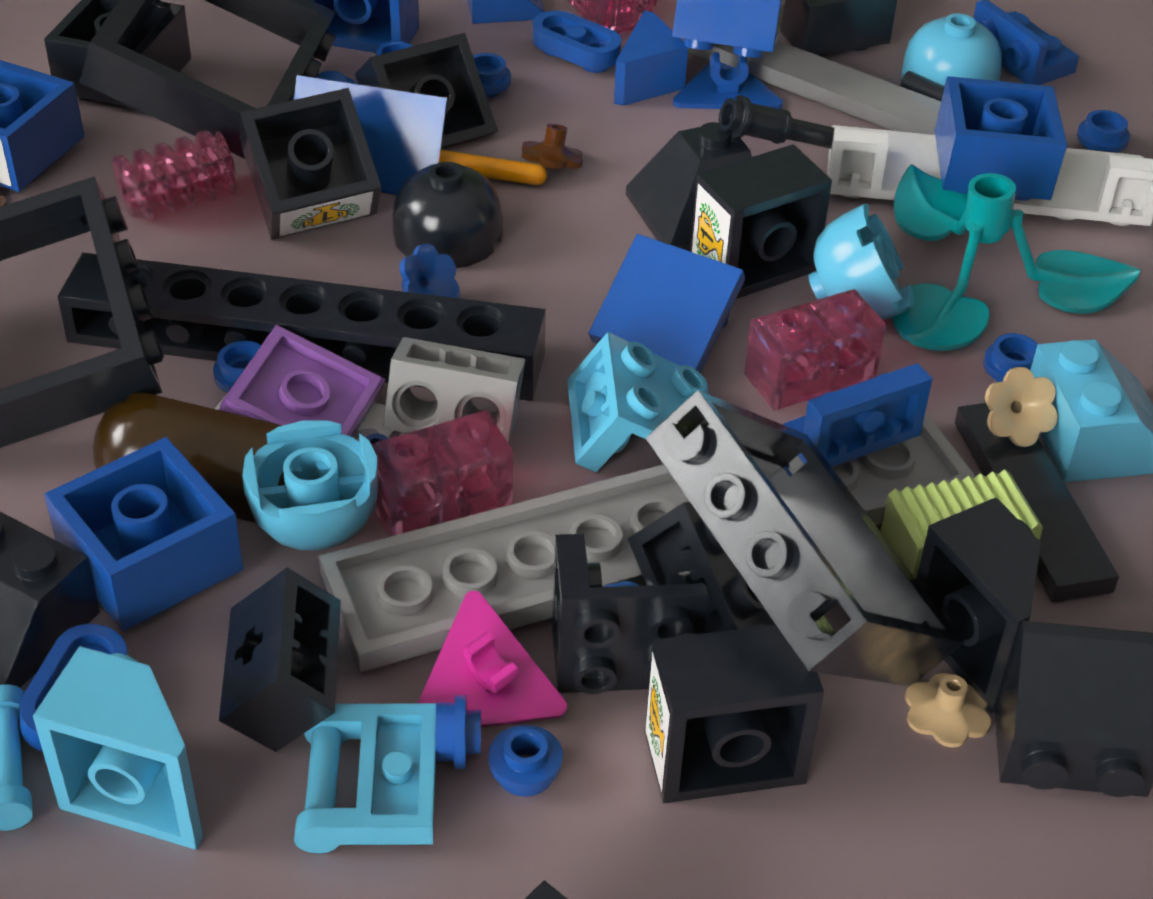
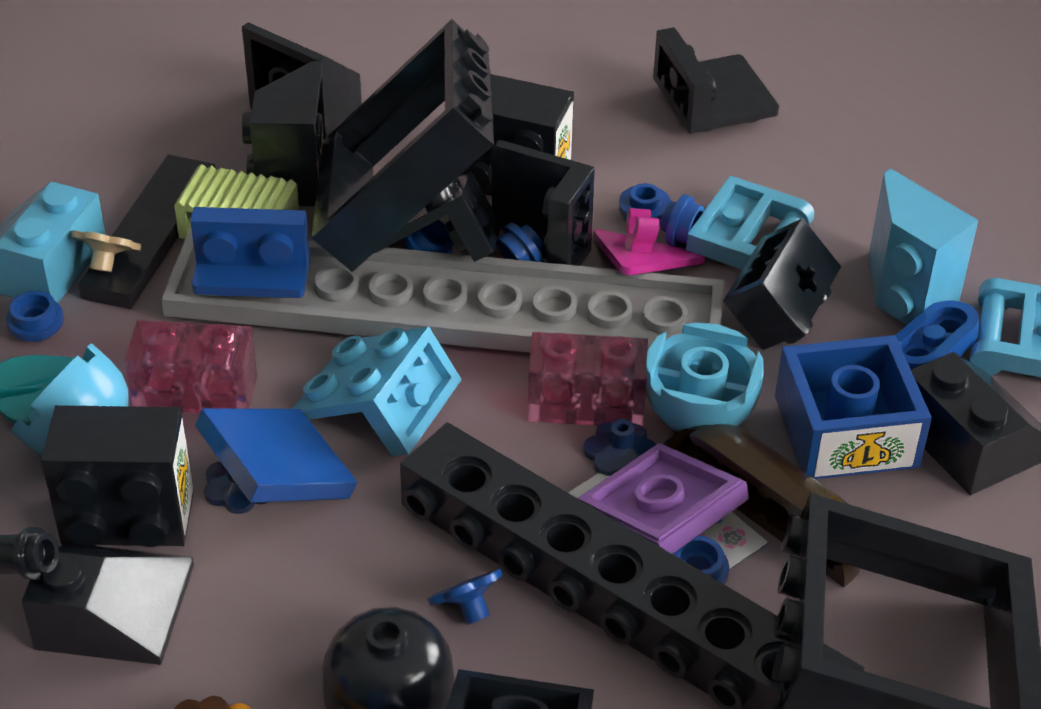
camera: 150 degrees left, 0 degrees up
light grey brick [383,337,525,453] -> none

